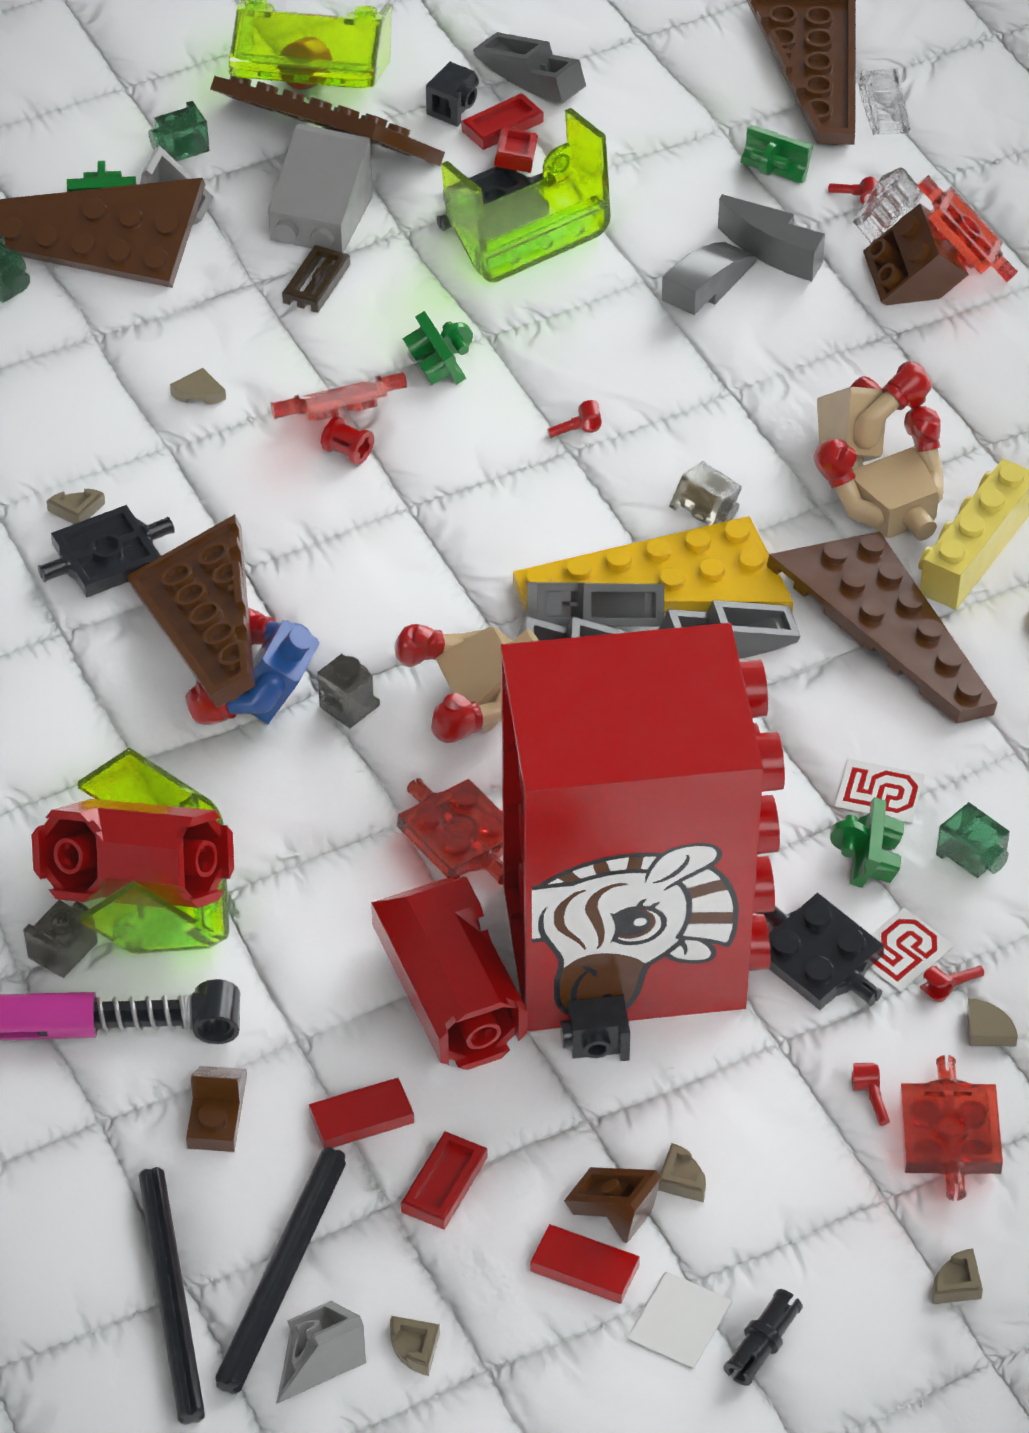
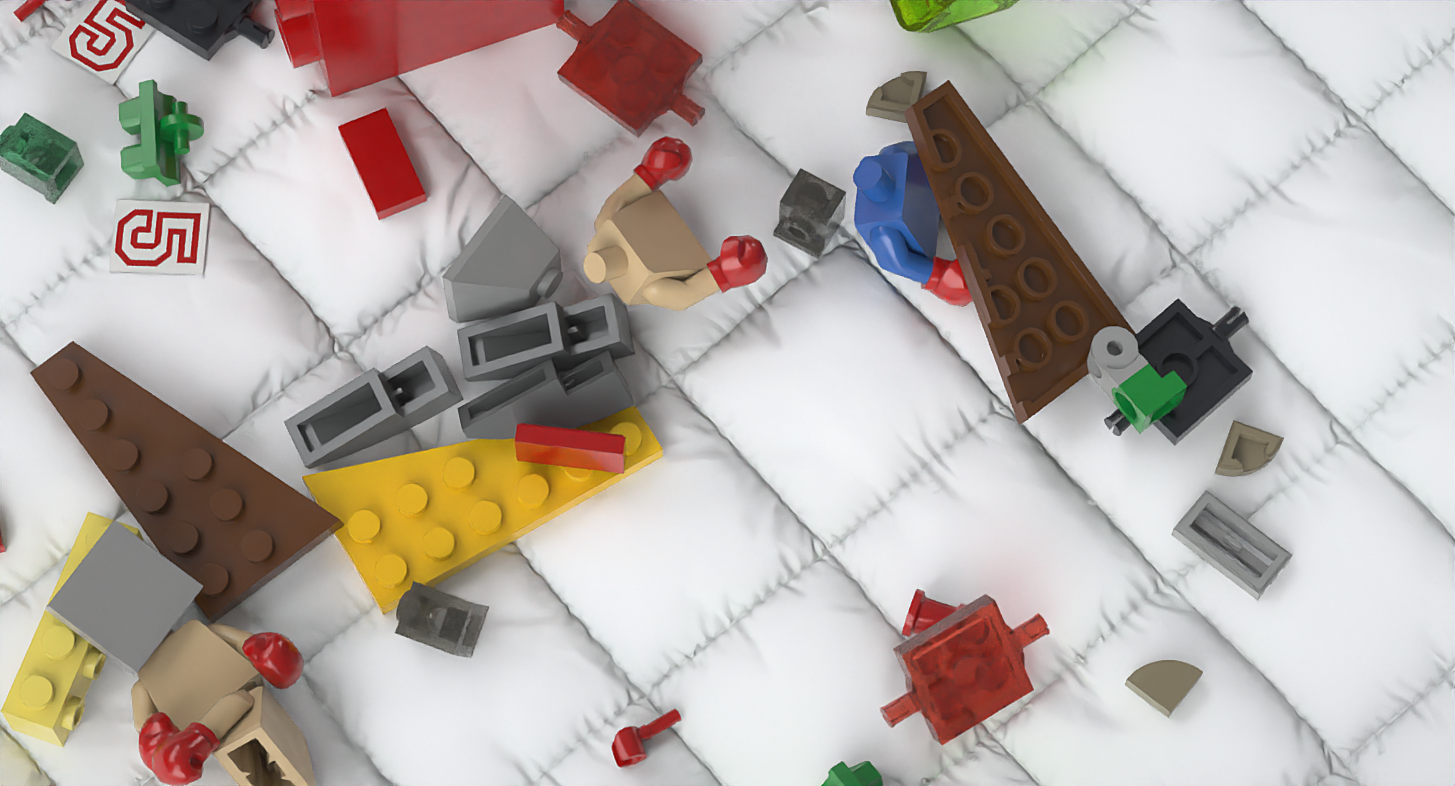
camera: 165 degrees right, 20 degrees up
none -> light grey tile [45,519,203,676]
none -> red tile [514,423,627,474]
none -> dark tan tile [866,71,927,123]
none -> leg [1087,326,1187,434]
none -> light grey tile [1171,490,1293,601]

